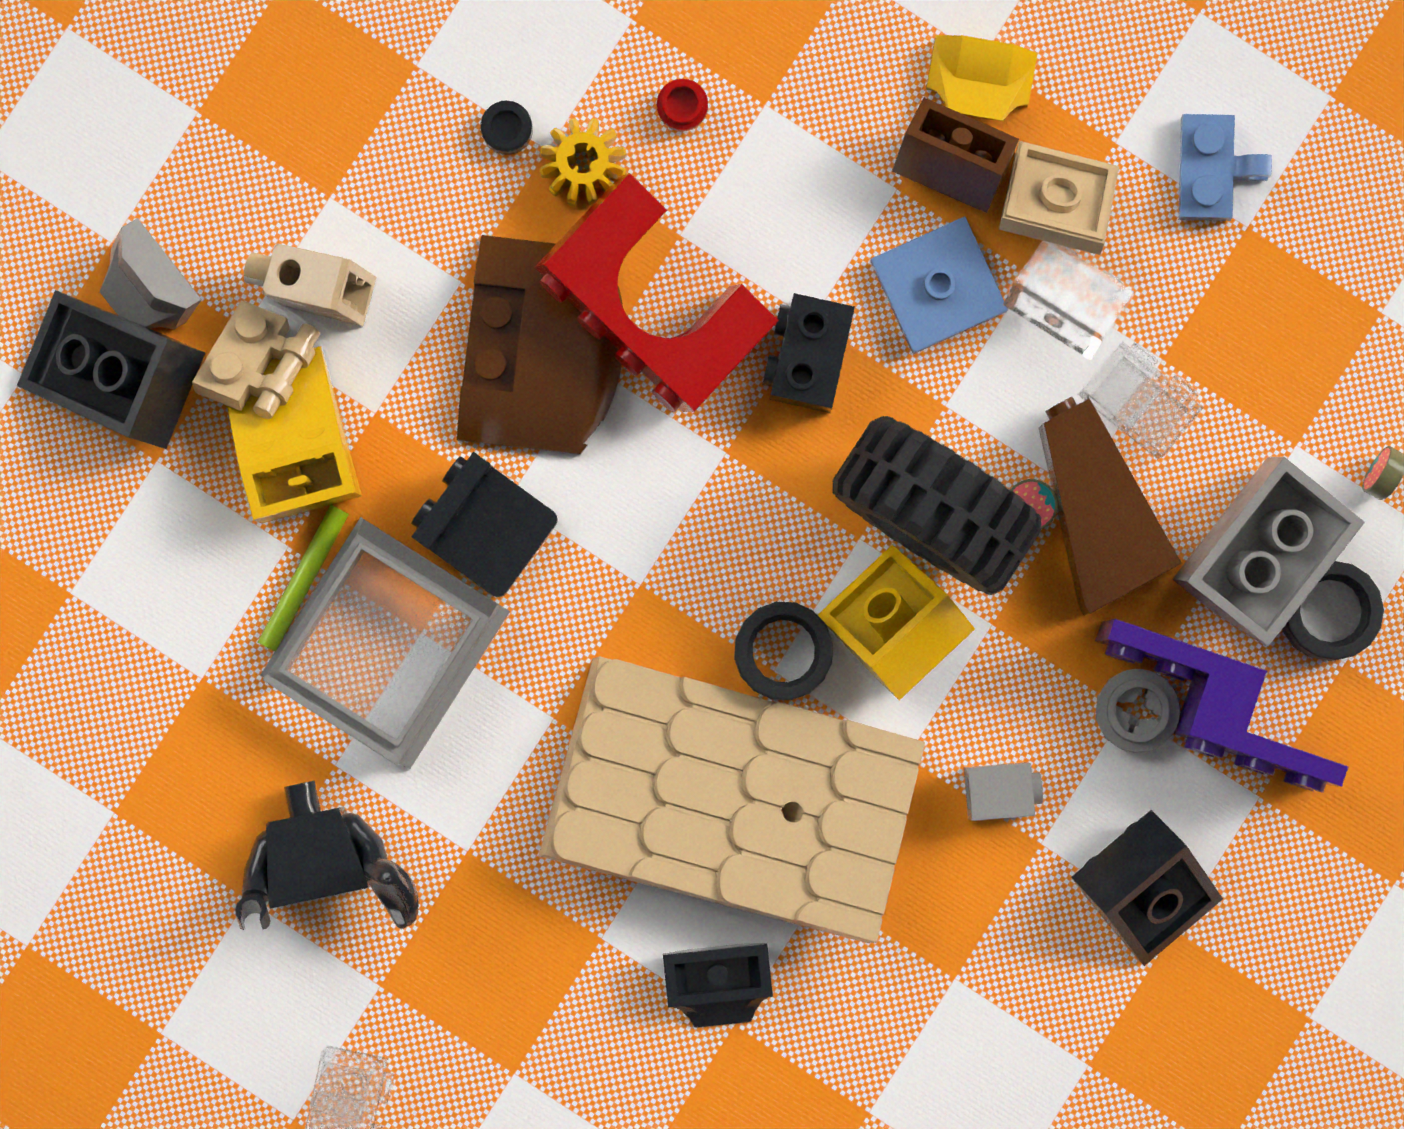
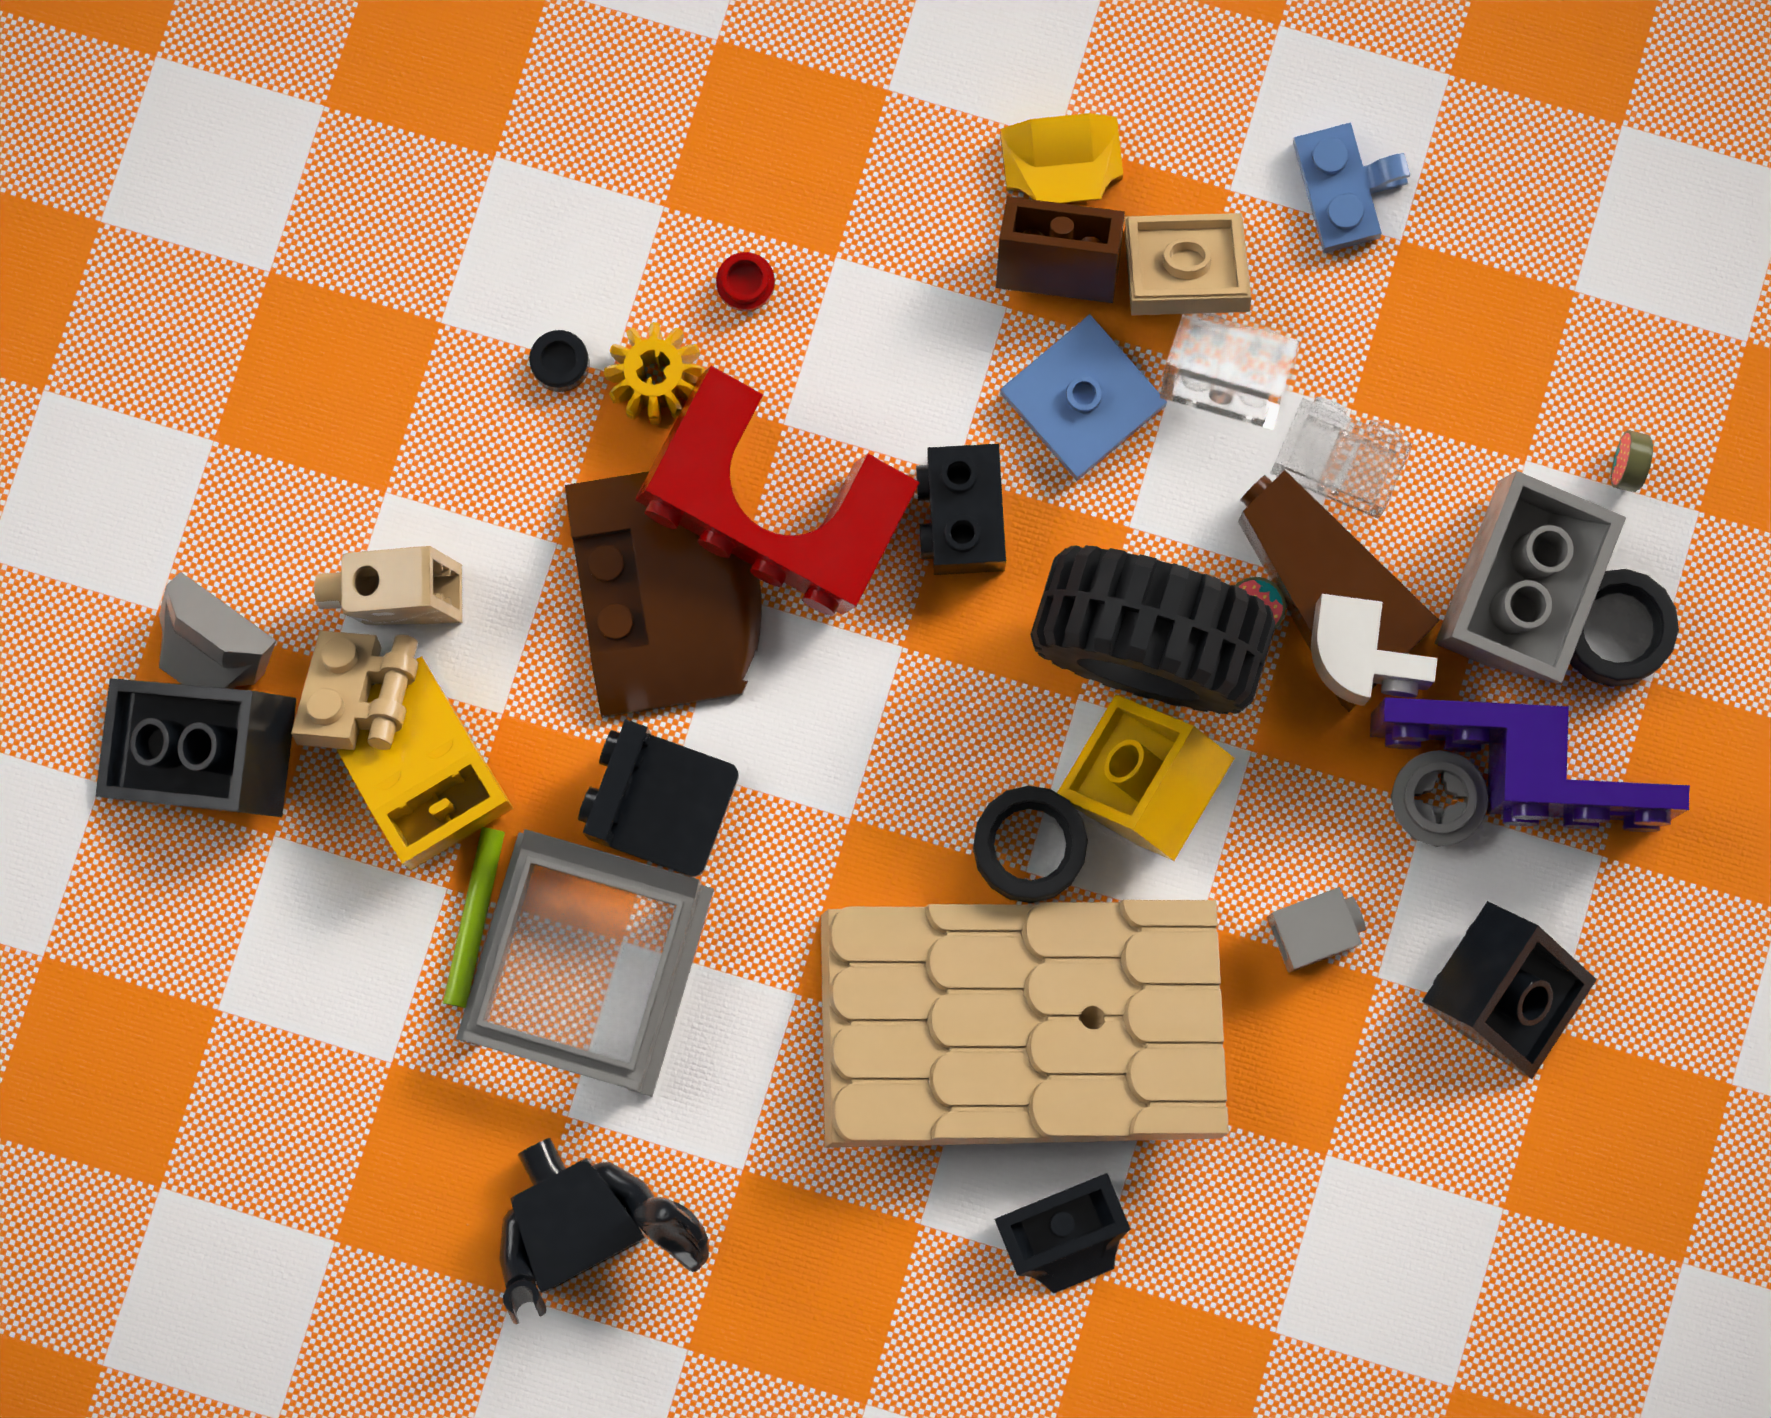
camera: 15 degrees left, 5 degrees down
none -> white brick [1311,594,1438,706]

